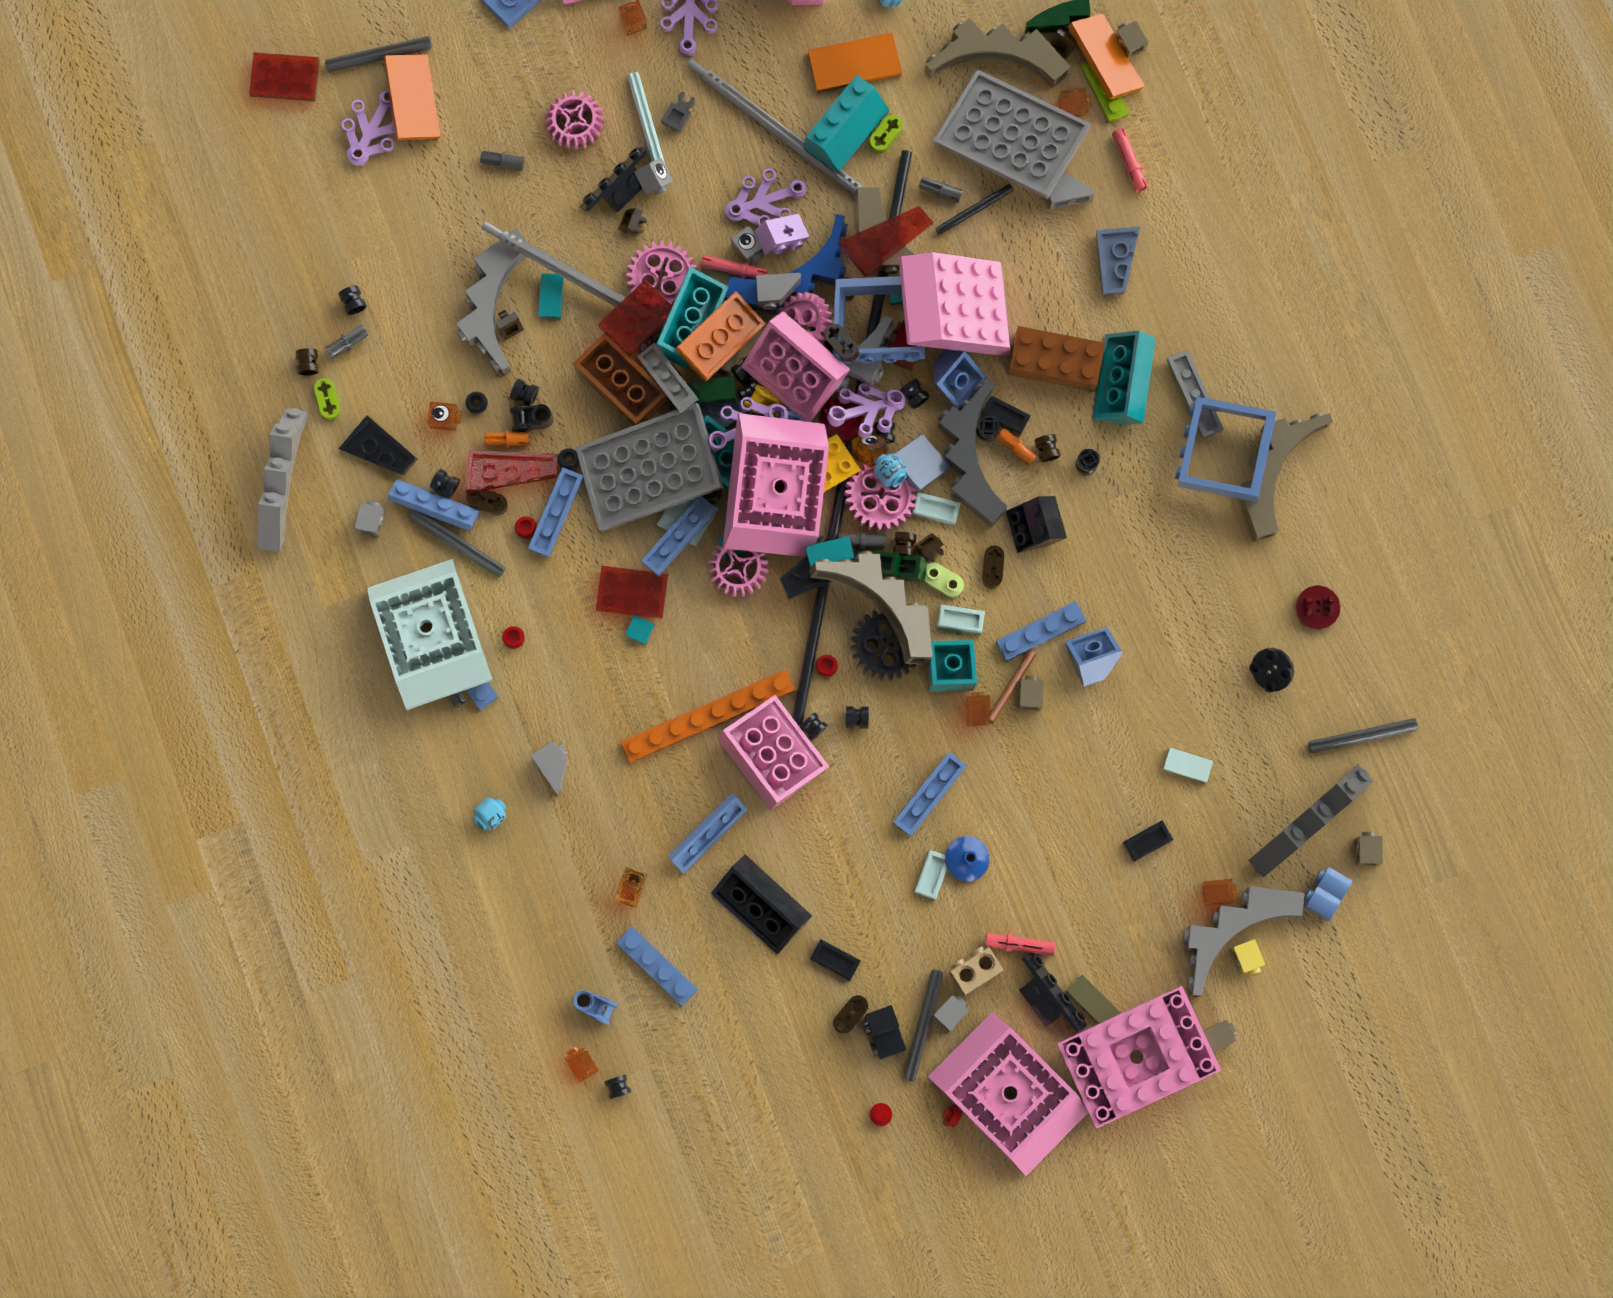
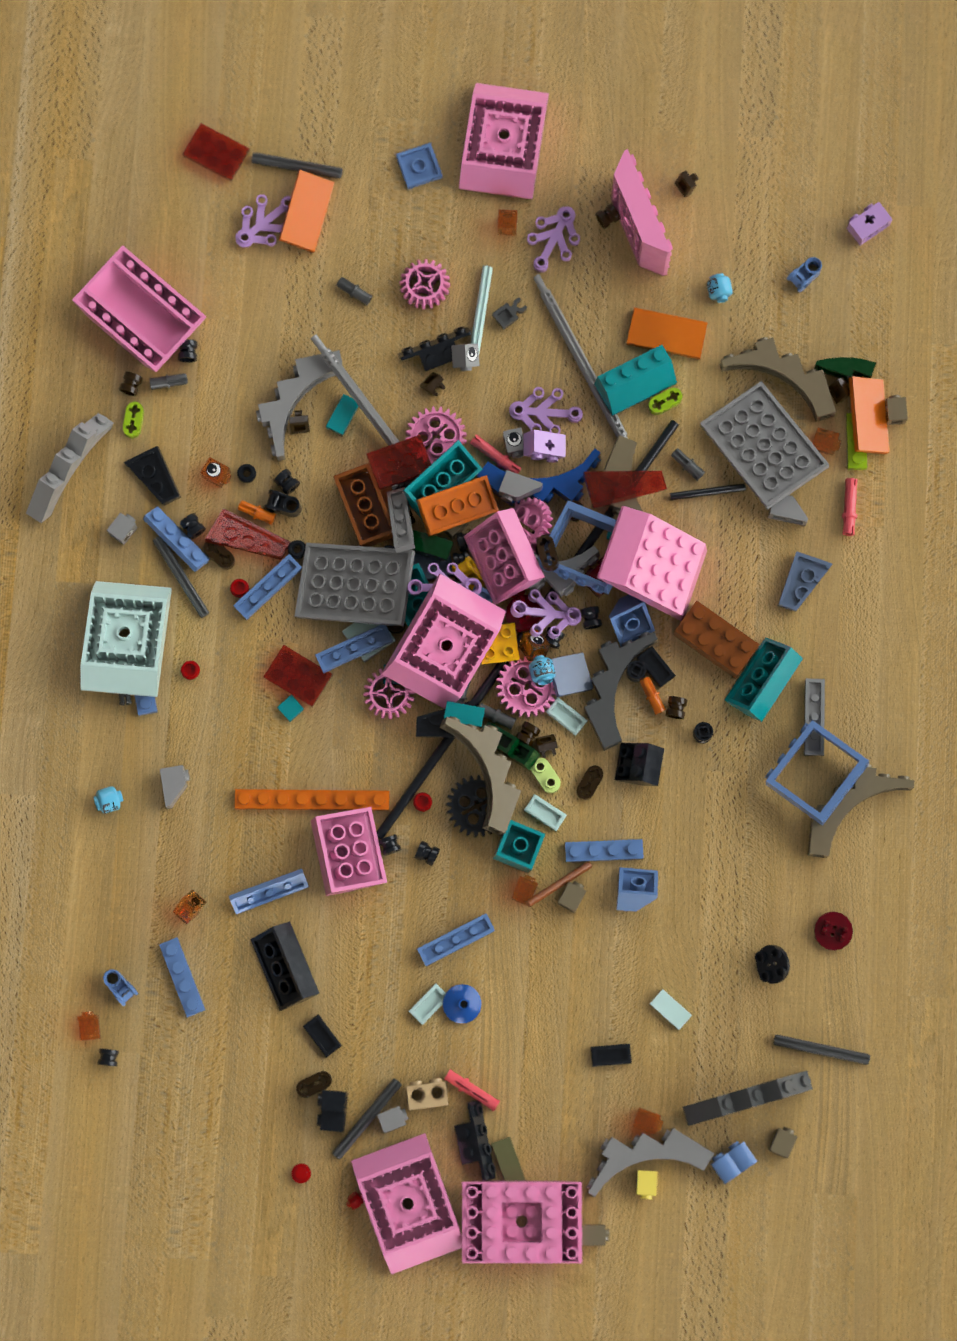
camera: 30 degrees right, 0 degrees up
none -> bright pink slope [72,245,207,372]

